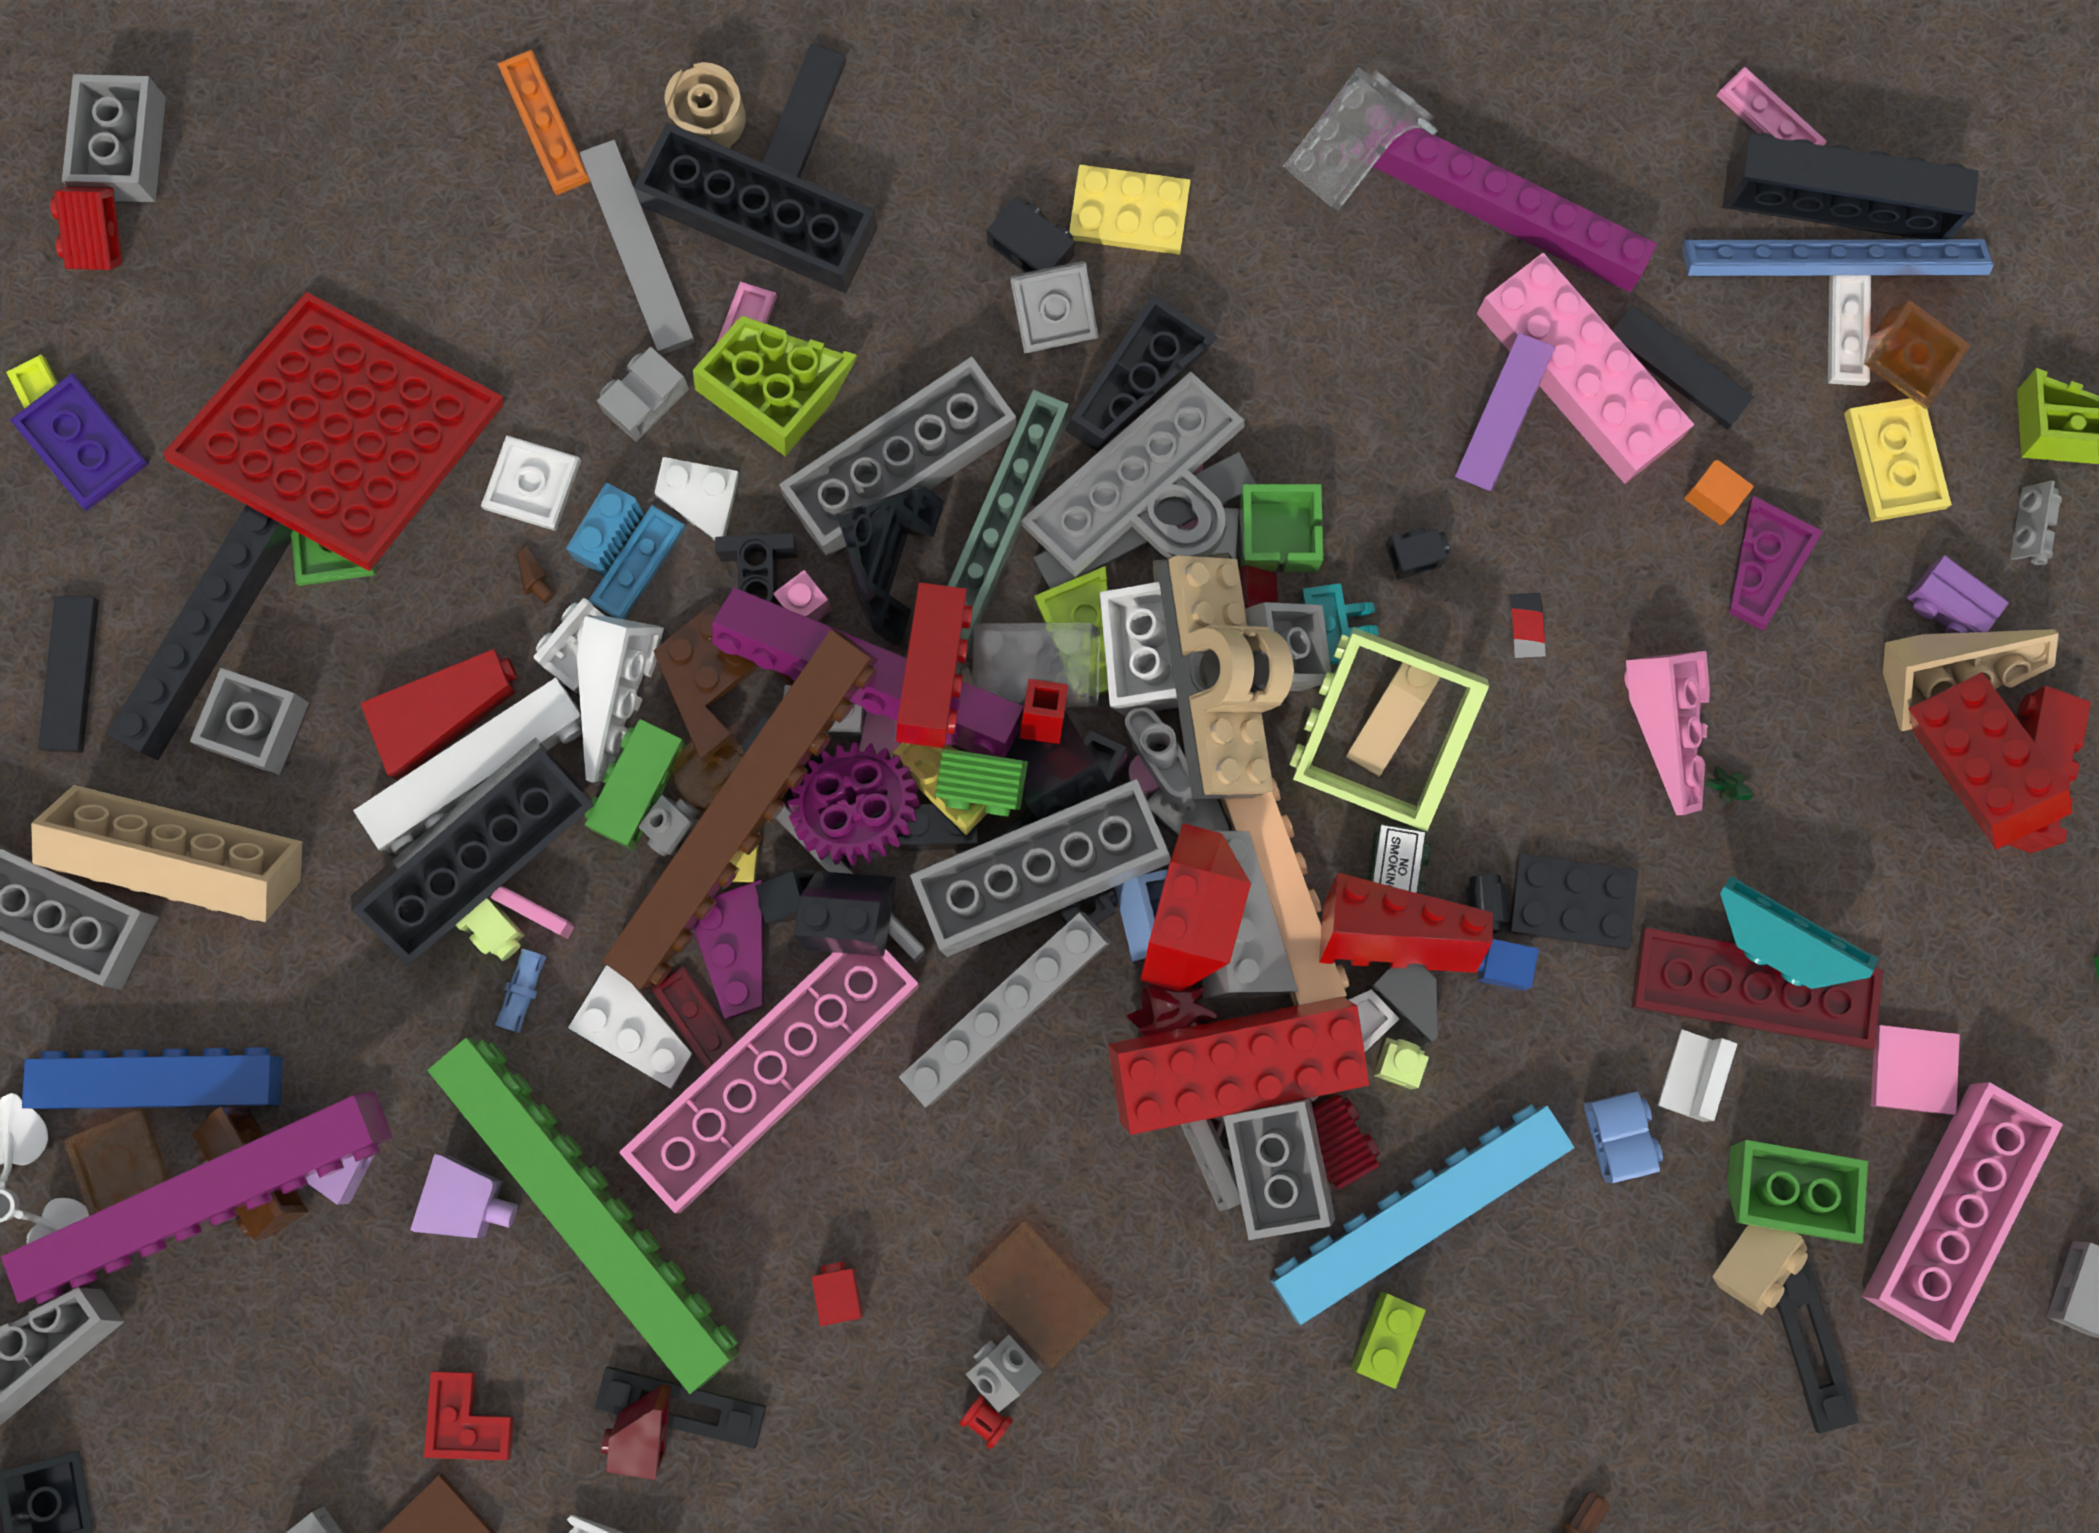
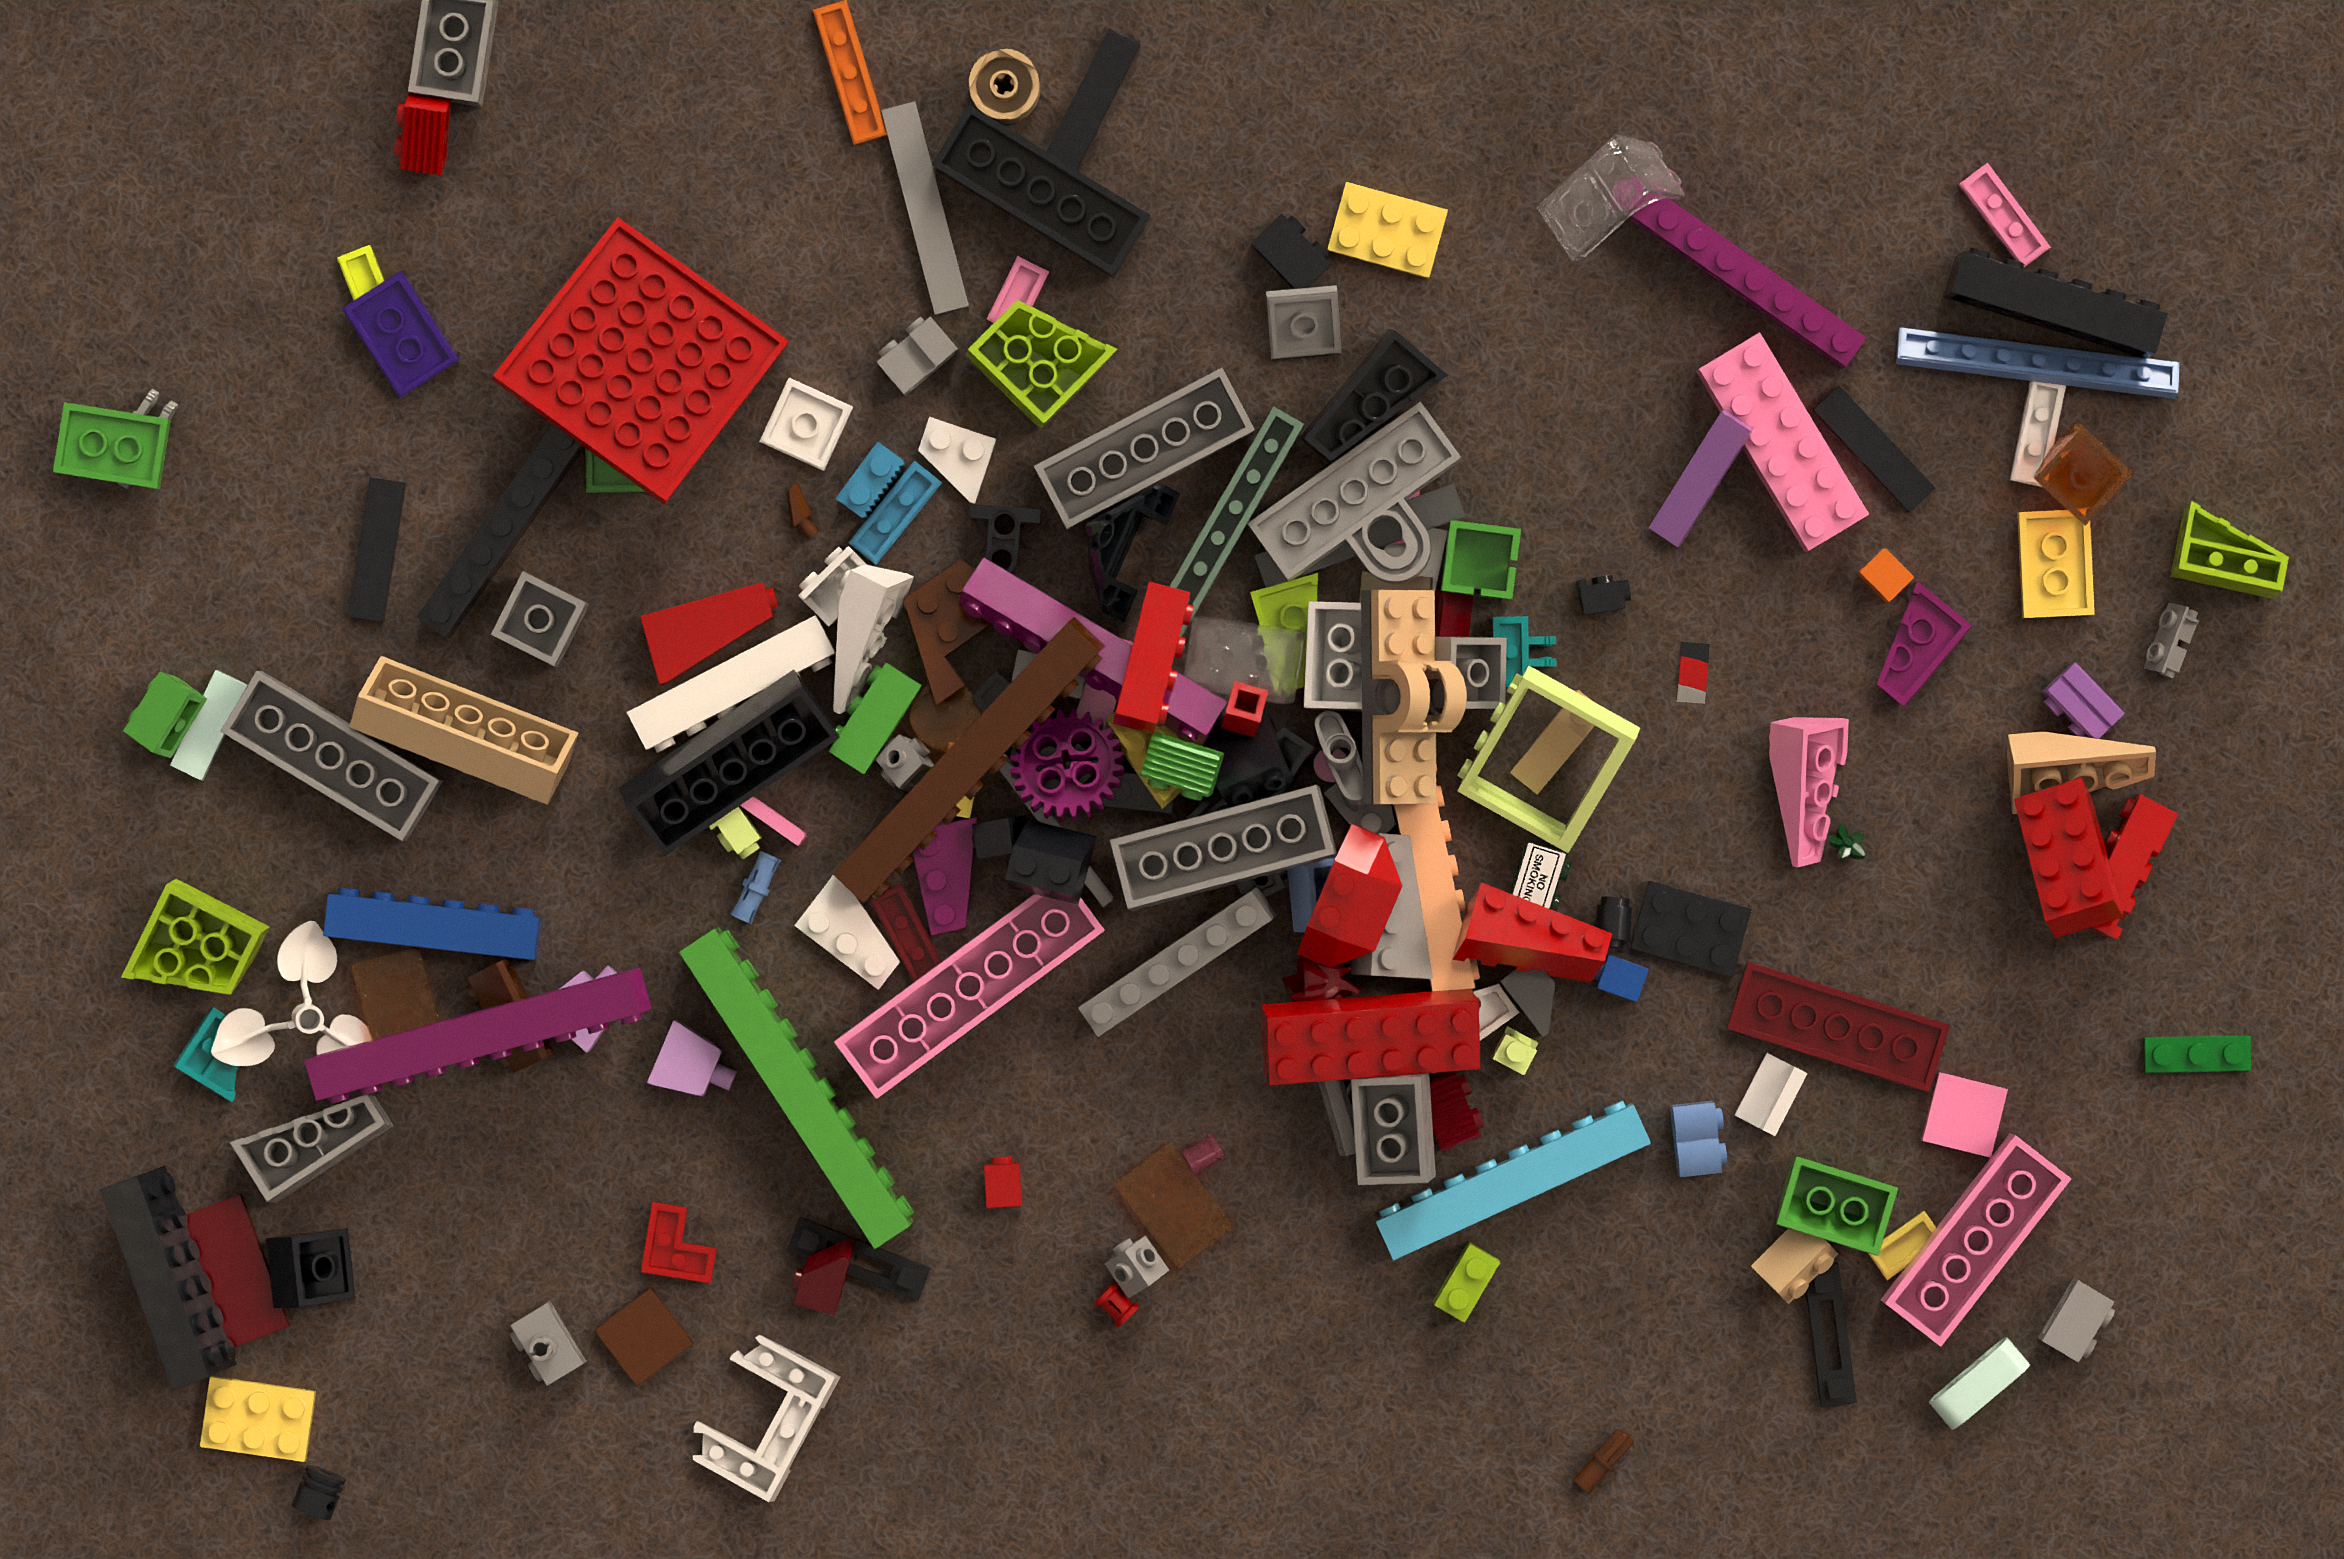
camera: 10 degrees right, 10 degrees up
bright pink brick [773,570,832,622] -> none
teal wedge [1720,876,1879,989] -> none
none -> clear pink bush [1181,1132,1227,1177]
none -> light yellow tile [1868,1211,1936,1280]
none -> light aqua beam [1929,1337,2030,1430]

